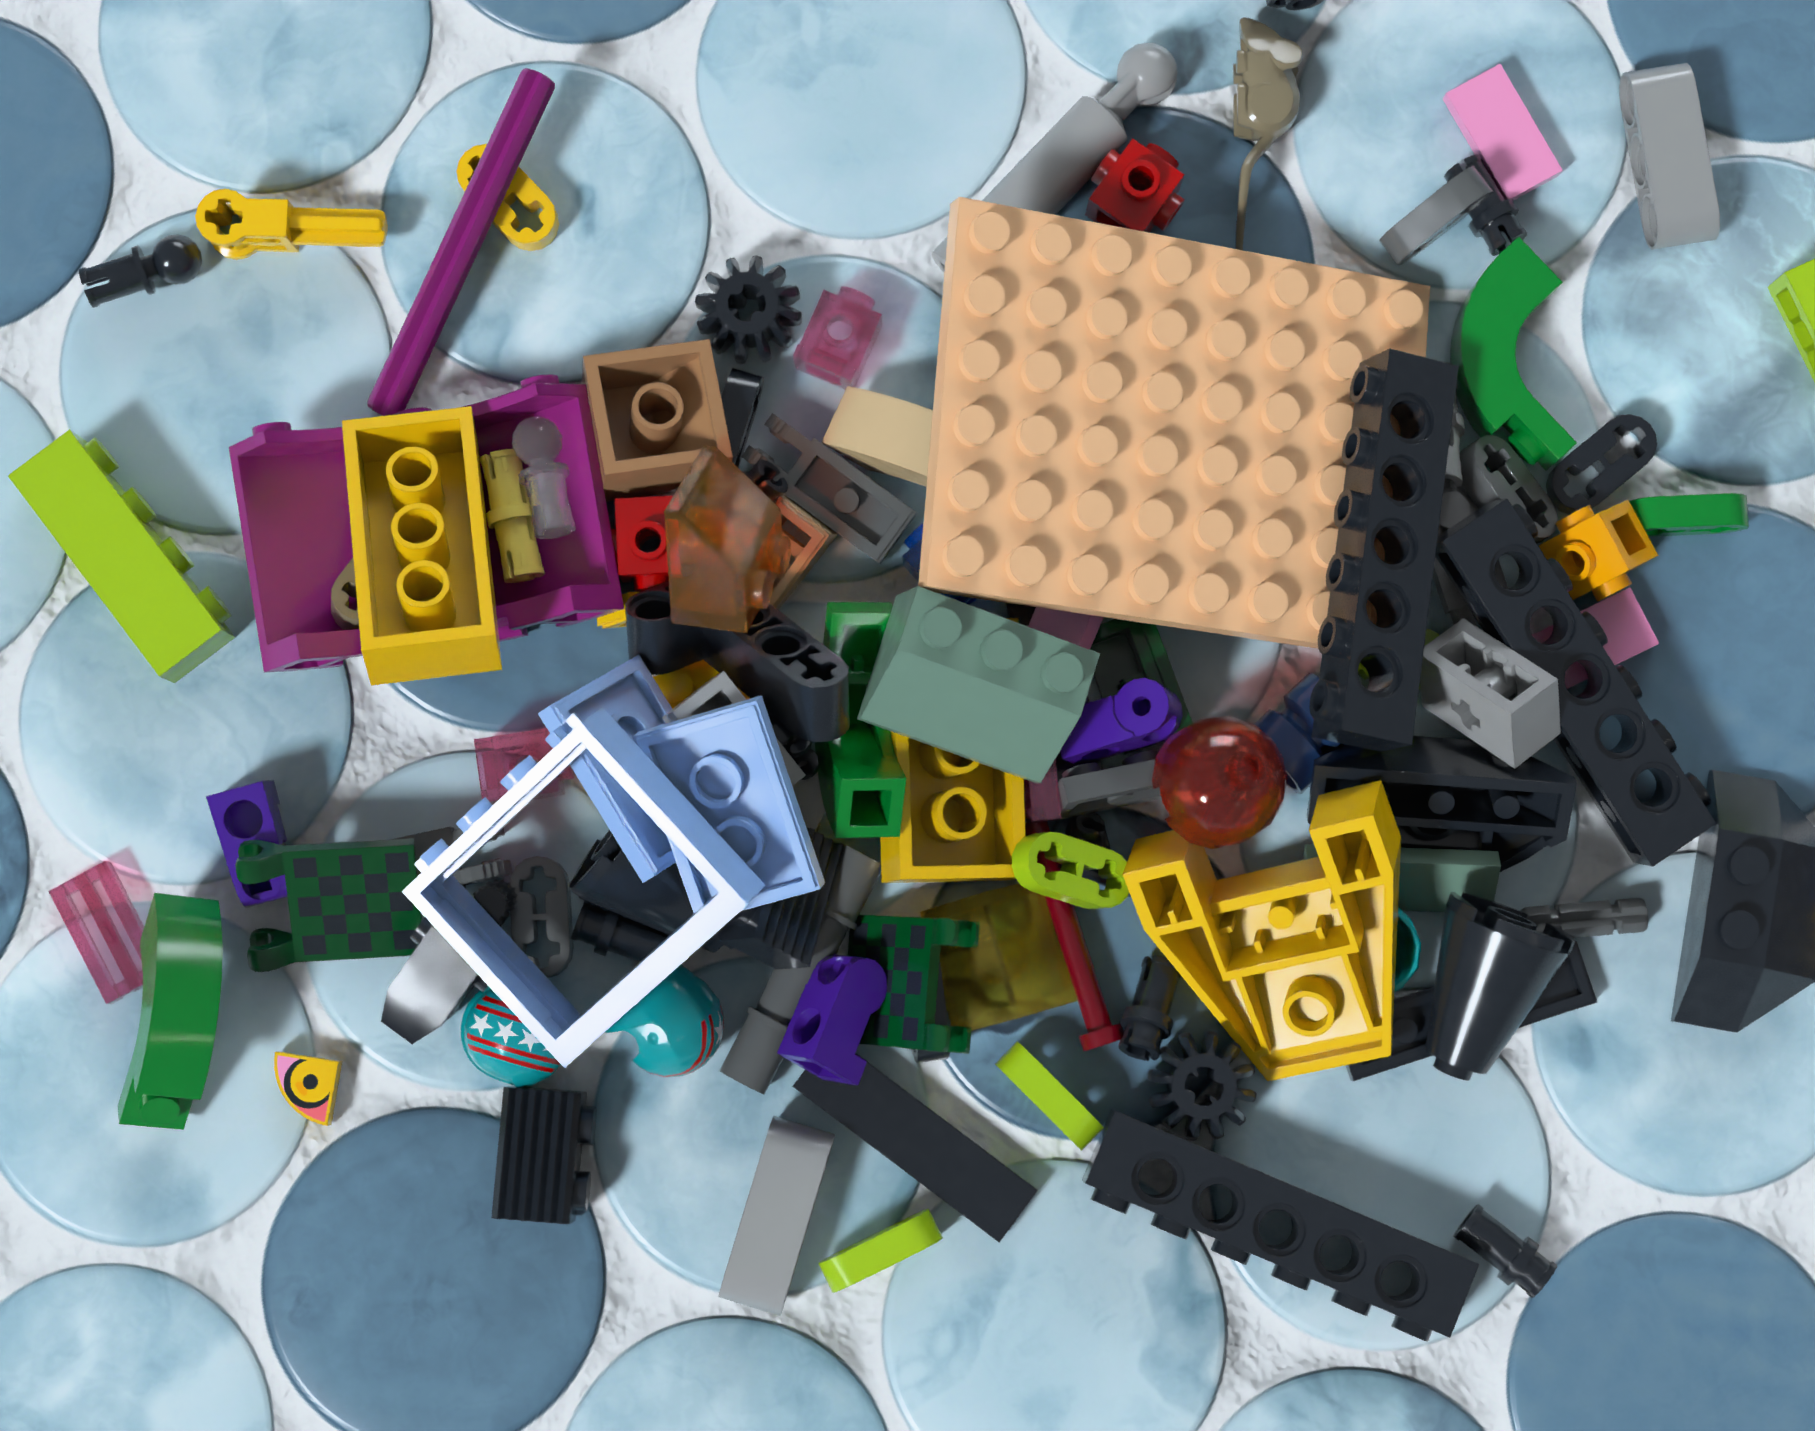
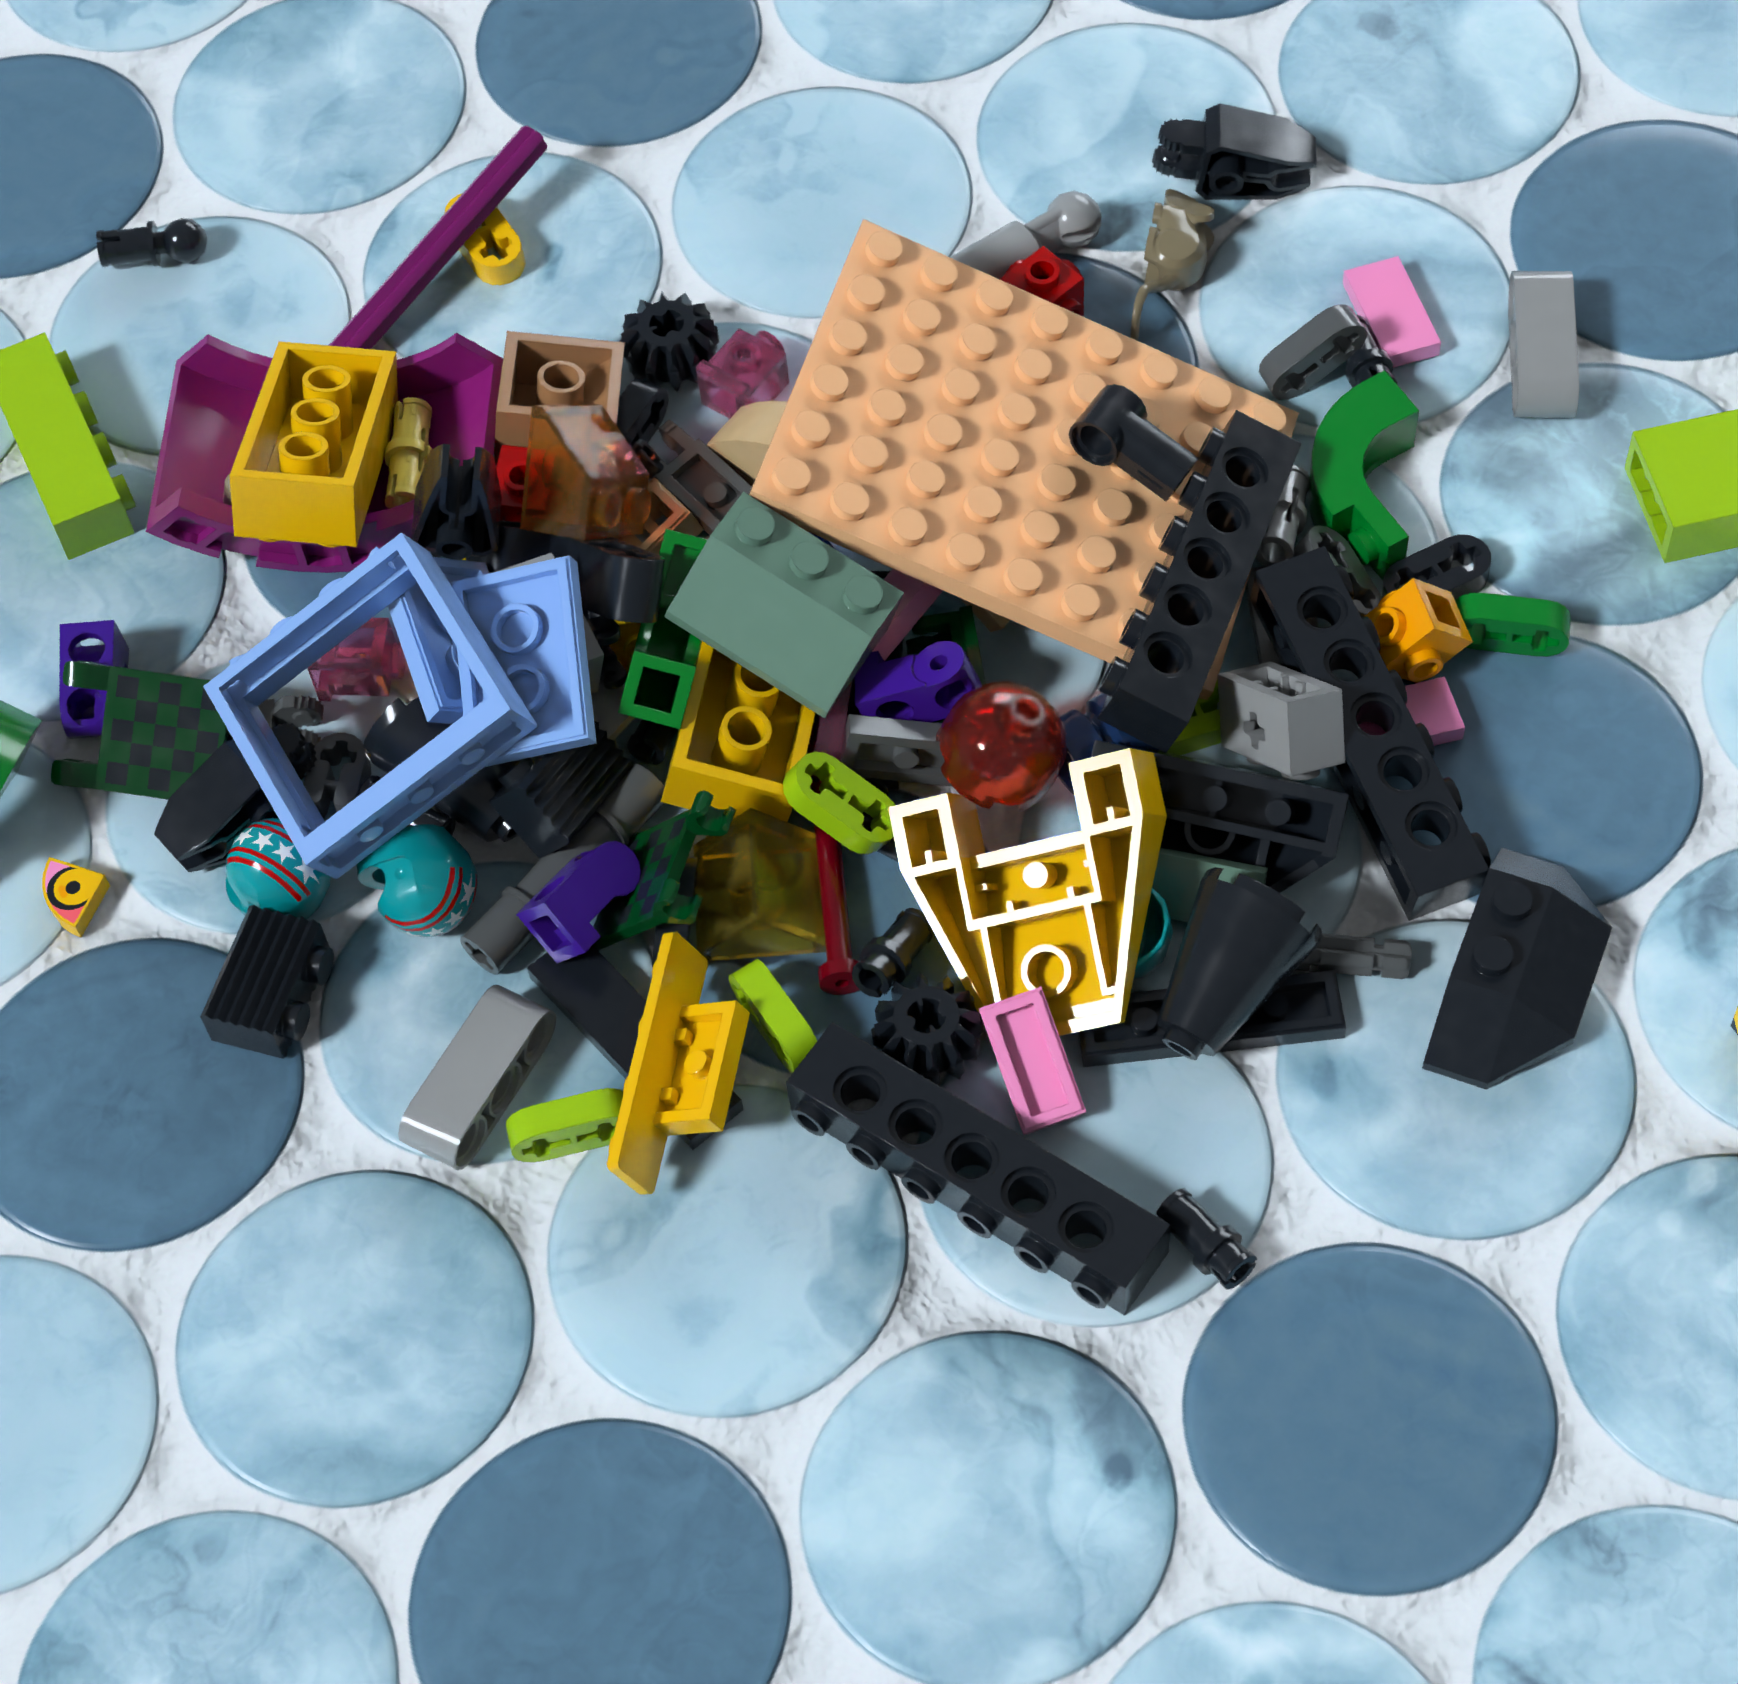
camera: 15 degrees right, 25 degrees down
yellow connector [195,189,388,260] -> none
clear pin [512,416,576,539] -> none
none -> black hinge [411,444,502,562]
none -> yellow bracket [607,932,750,1195]
none -> bright pink tile [979,987,1086,1136]
none -> black piece [1069,384,1199,502]

